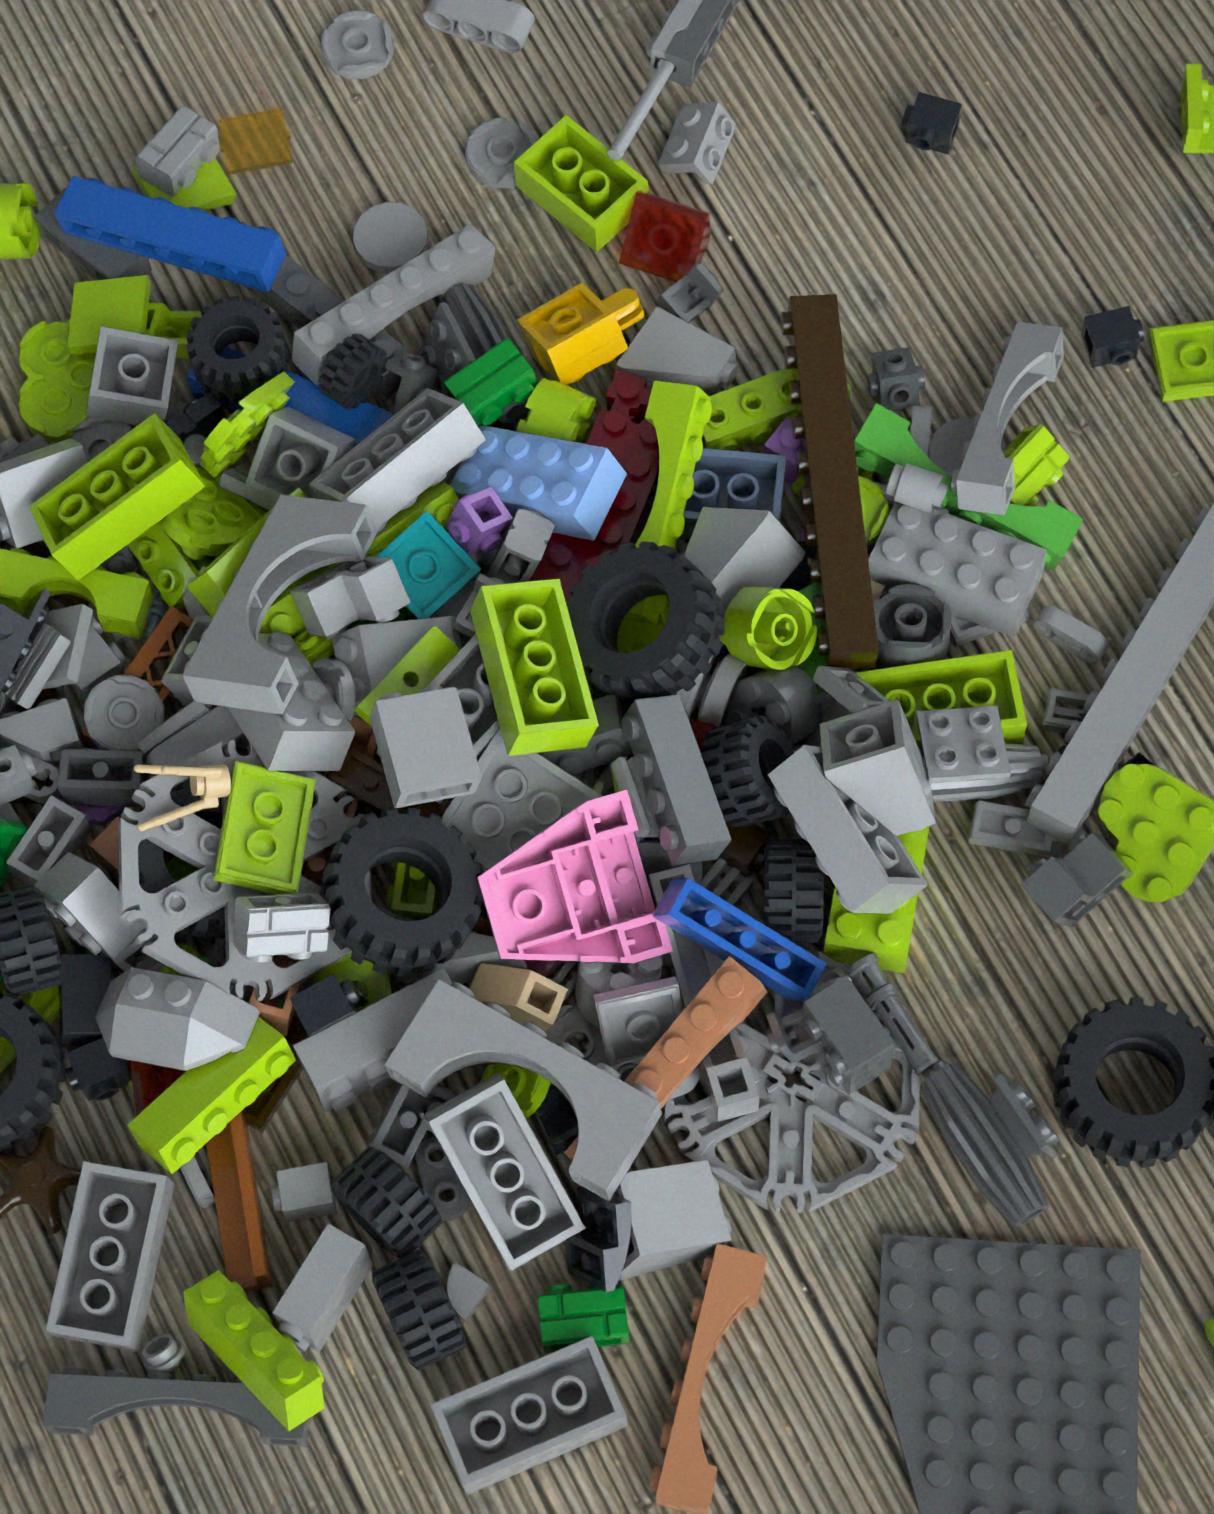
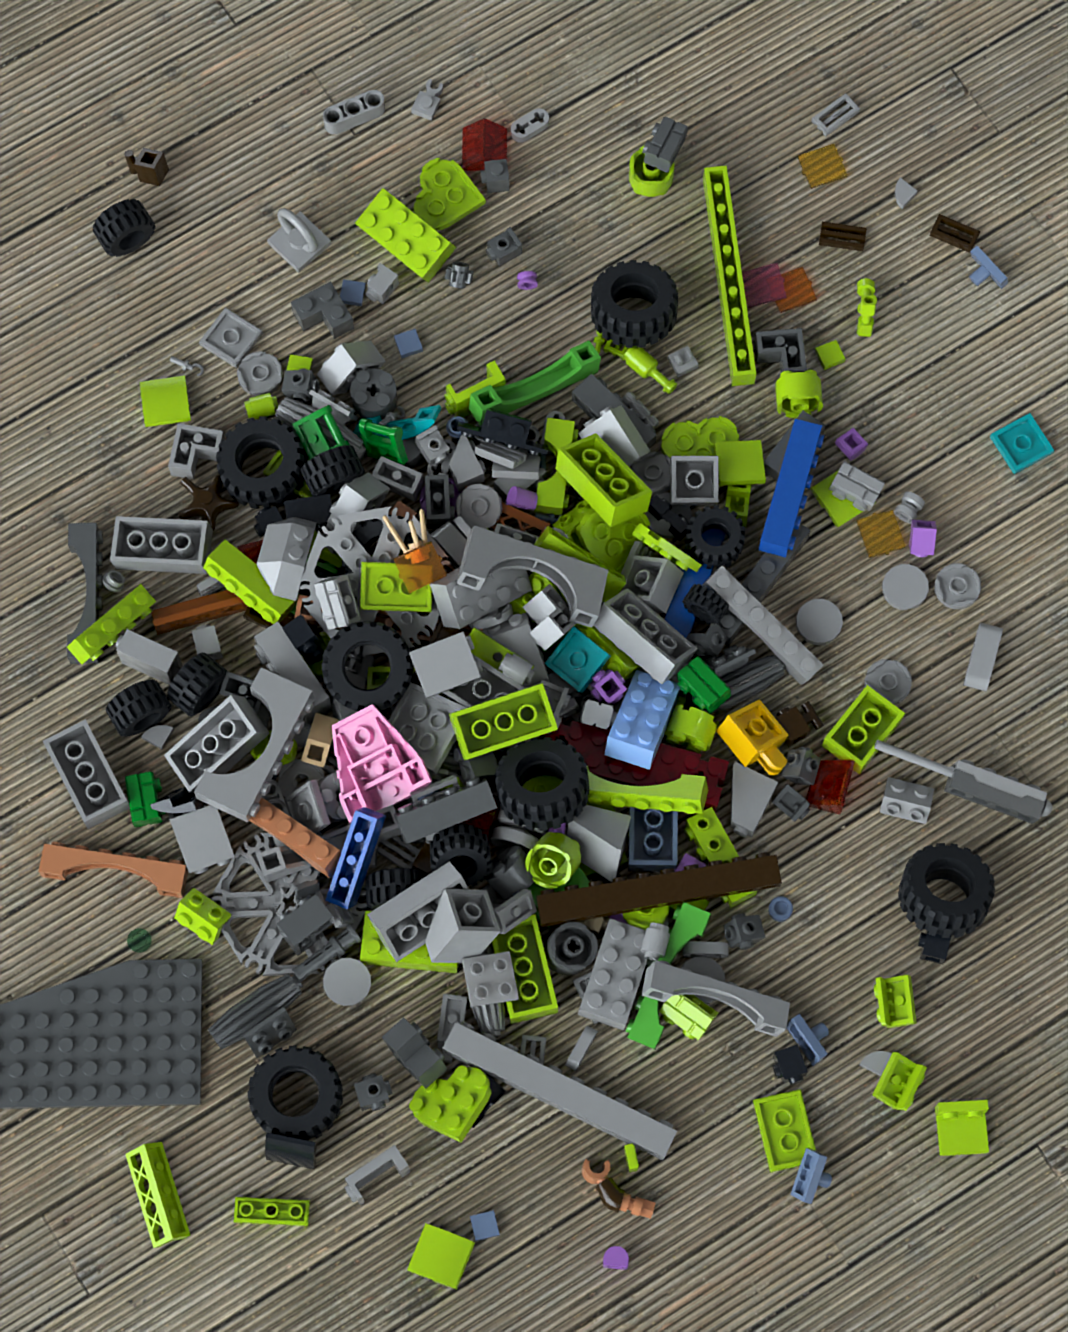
camera: 80 degrees right, 5 degrees up
none -> clear green tile [127,928,152,953]
none -> lime bracket [174,888,231,946]
none -> light grey tile [323,957,371,1006]
none -> dark grey brick [354,1073,393,1111]
none -> clear orange piece [393,541,447,593]
none -> light grey brick [498,653,535,686]
none -> medium lavender brick [505,486,538,510]
none -> sand blue tile [768,896,793,922]
none -> dark brown brick [775,701,824,747]
none -> dark grey brick [781,747,821,785]
none -> sand blue tile [786,1014,829,1066]
none -> medium lavender brick [835,428,868,461]
none -> light grey tile [859,1051,892,1076]
none -> lime bracket [872,1052,927,1111]
none -> lime bracket [874,975,917,1028]
none -> light grey tile [882,564,929,610]
none -> light grey wheel [894,491,925,524]
none -> black tyre [898,843,995,938]
none -> medium lavender brick [909,520,937,557]

